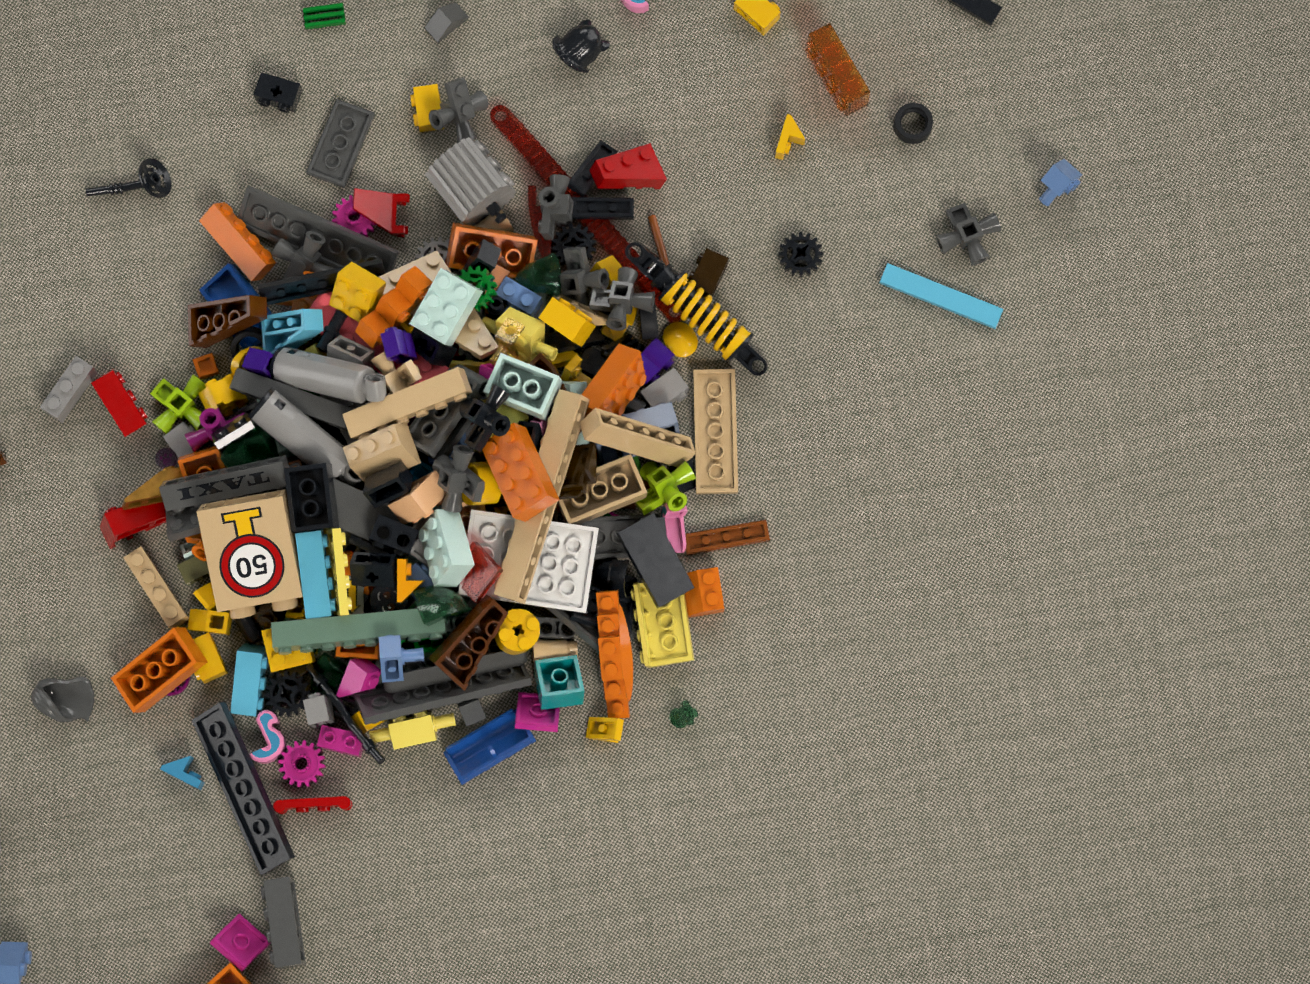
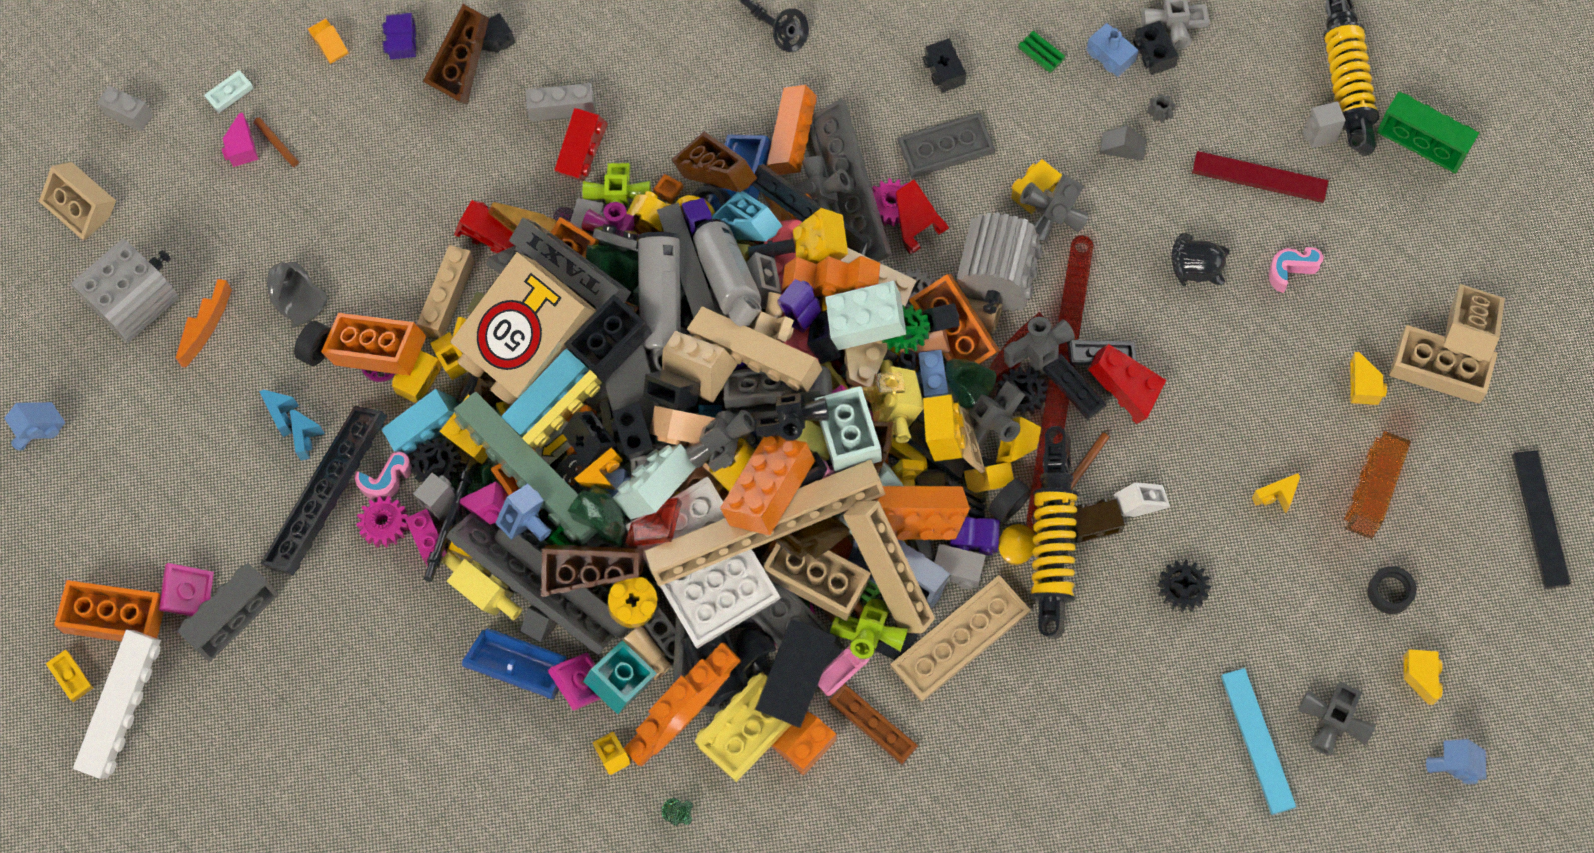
camera: 55 degrees right, 10 degrees down
red plate [273,796,353,815] -> none
dark grey brick [589,267,655,331] -> none
none -> orange slope [176,279,232,367]
none -> dark azure slope [259,389,298,437]
none -> black tyre [294,320,331,366]
none -> white slope [1114,482,1170,517]
none -> yellow slope [1403,649,1443,705]

